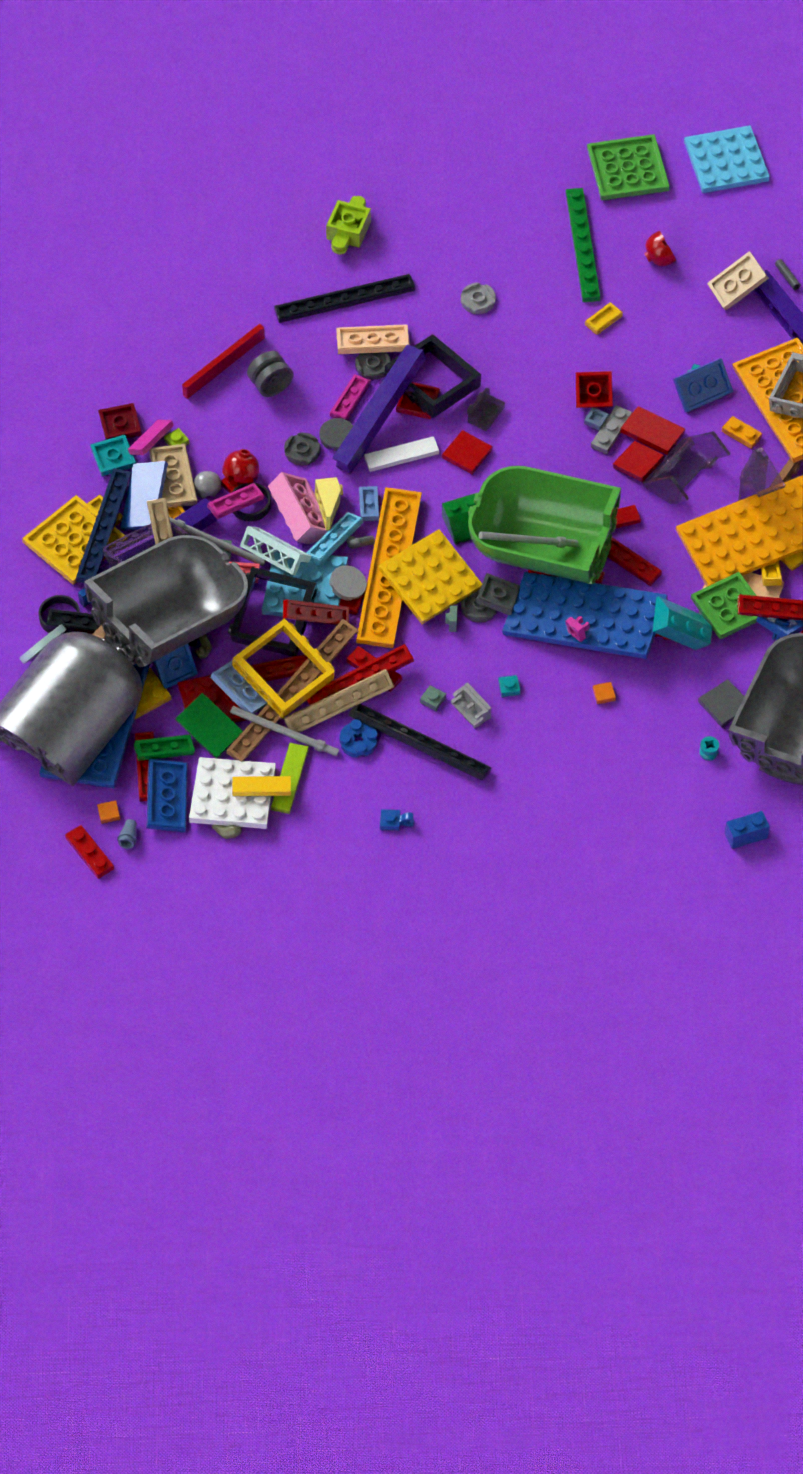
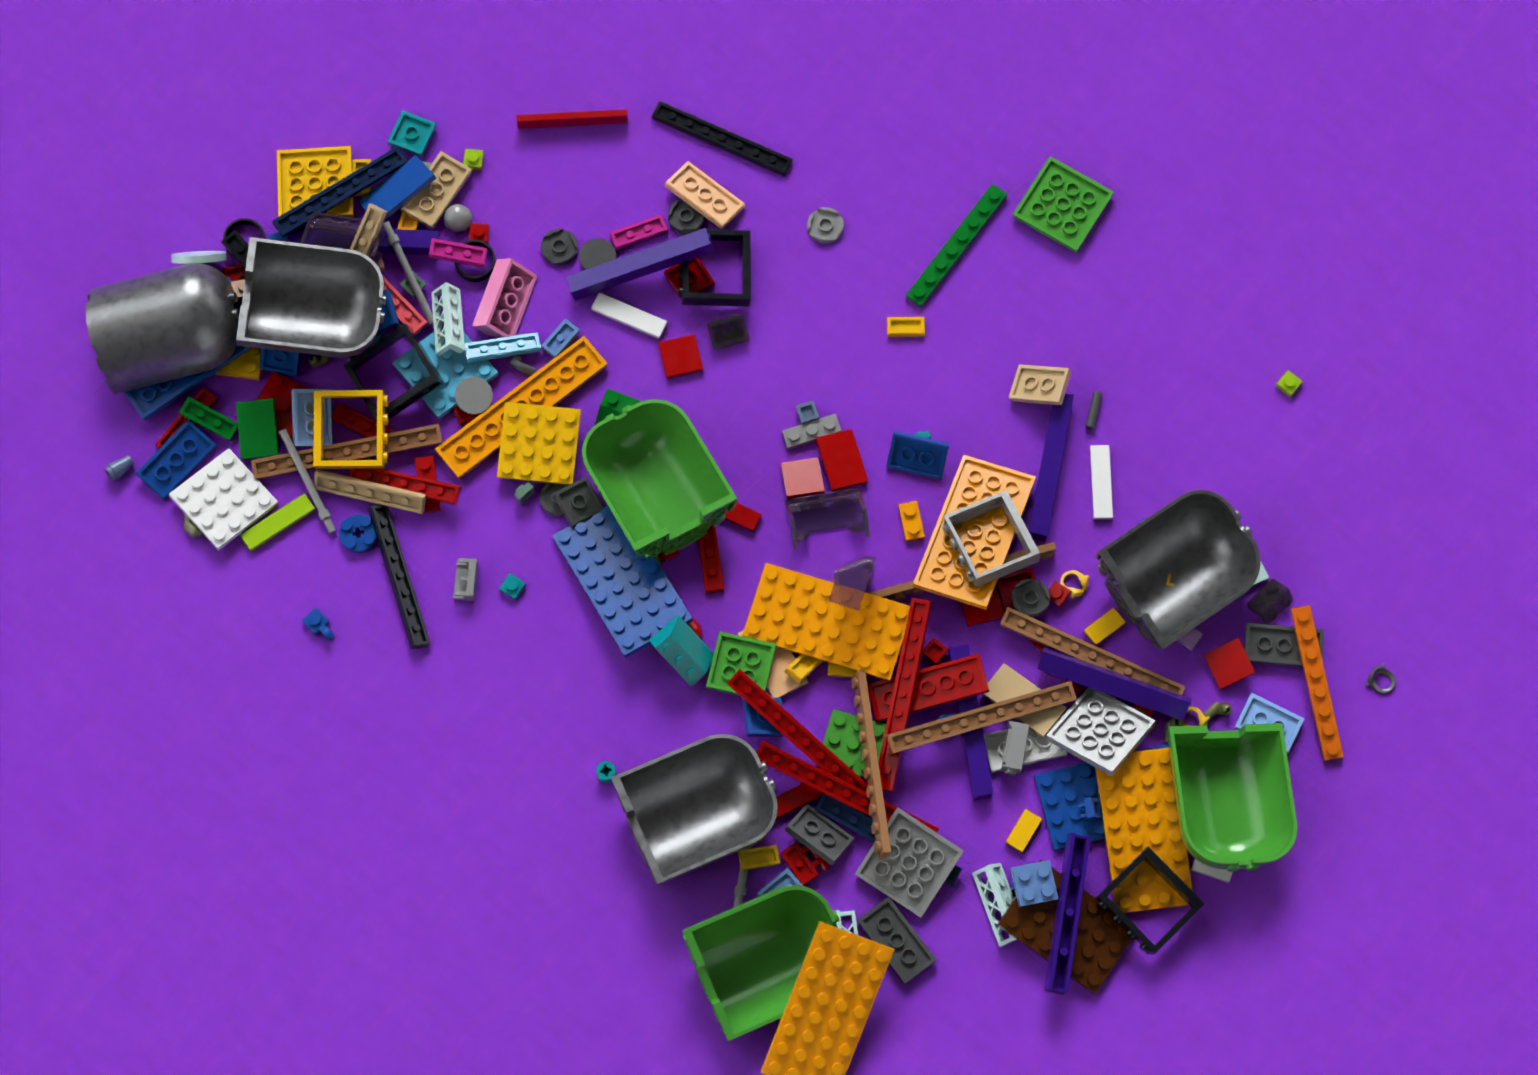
camera: 40 degrees right, 15 degrees up
red plate [65,825,114,879] -> none
orange tile [97,800,120,824] -> none
dark red plate [98,403,142,440] -> none
dark pink tile [128,420,174,455] -> none
red cylinder [222,449,259,483] -> none
yellow tile [232,776,291,796] -> none
dark grey wheel [247,351,294,397] -> none
red tile [283,599,349,625] -> none
light yellow slope [315,477,343,530] -> none
lime brick [326,196,371,255] -> none
sand green plate [420,685,446,711] -> none
light grey bar [479,531,578,548] -> none
dark pink tile [565,616,590,642] -> none
red slope [575,371,613,408] -> none
orange tile [592,682,616,704] -> none
red cylinder [644,230,676,266] -> none
medium azure plate [684,125,770,193] -> none
dark grey tile [698,679,744,727] -> none
blue brick [725,811,770,849] -> none

